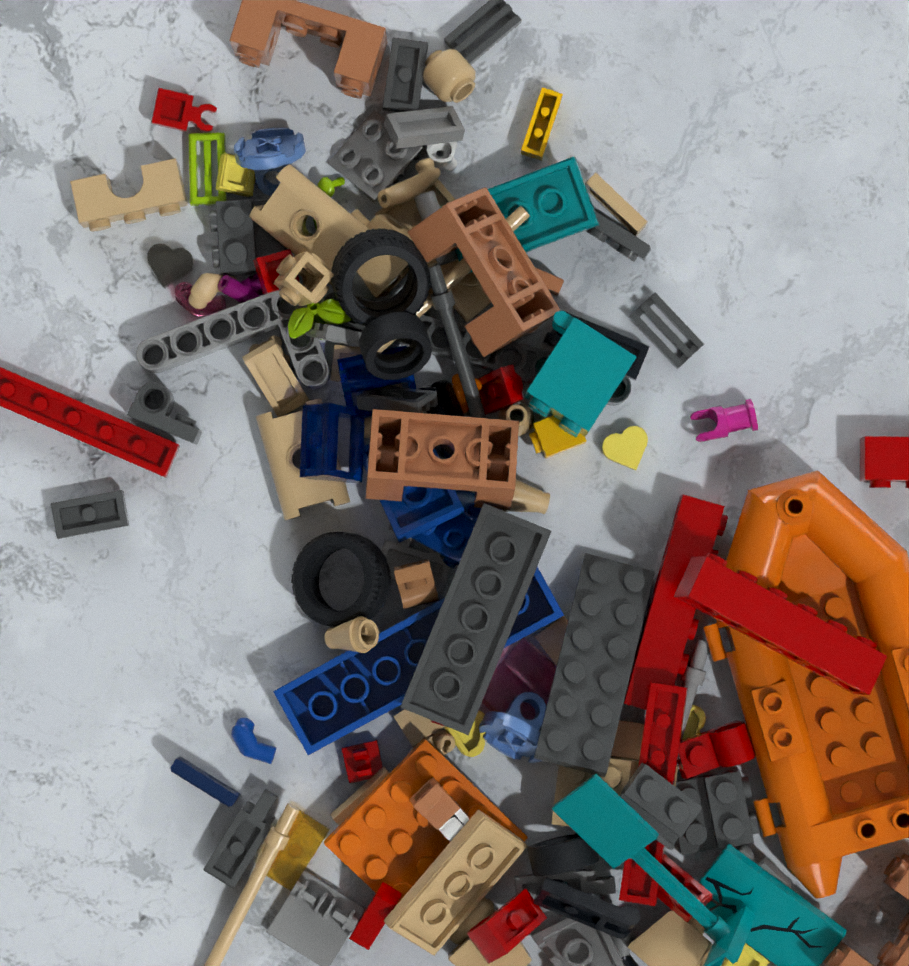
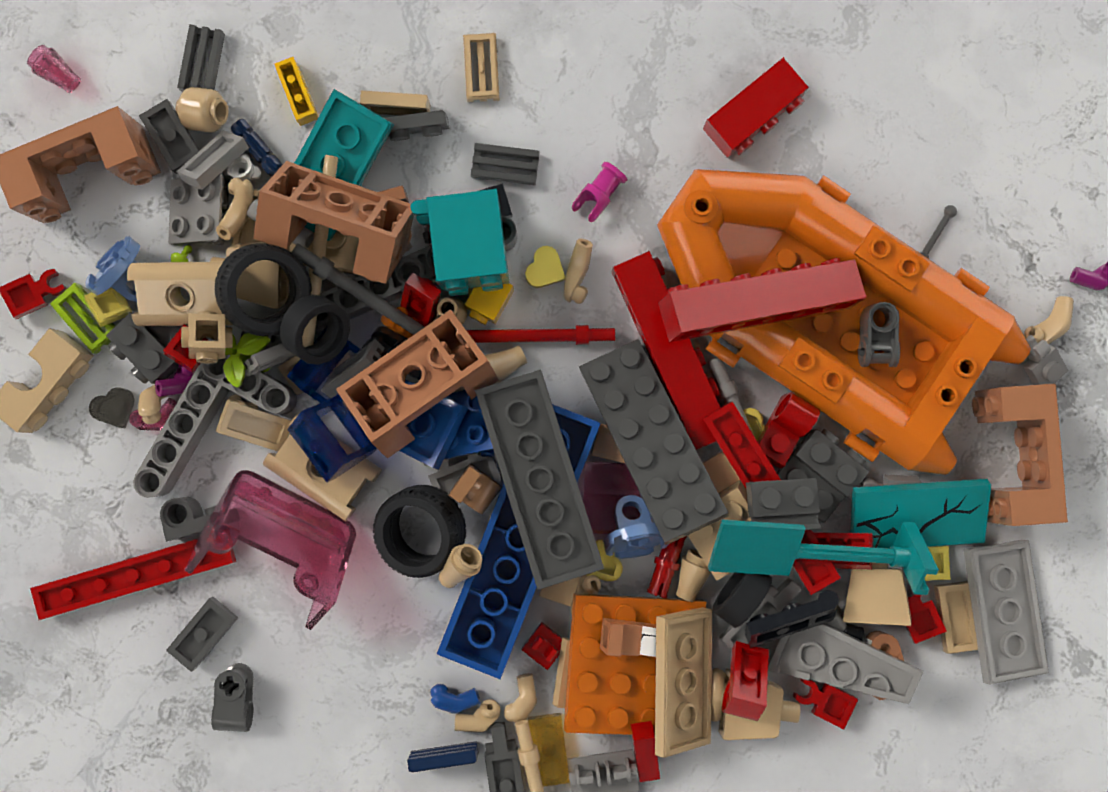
camera: 45 degrees left, 0 degrees up
none -> clear pink windscreen [184,470,356,630]
none -> dark grey piece [211,663,254,732]
none -> dark blue axle [231,118,283,176]
none -> tan arm [455,699,501,732]
none -> tan tile [463,33,500,102]
none -> red bar [466,325,615,345]
none -> tan arm [504,673,537,723]
none -> tan arm [564,239,593,304]
none -> red pin [646,536,687,599]
none -> tan cone [676,549,711,602]
none -> dark grey piece [858,302,900,367]

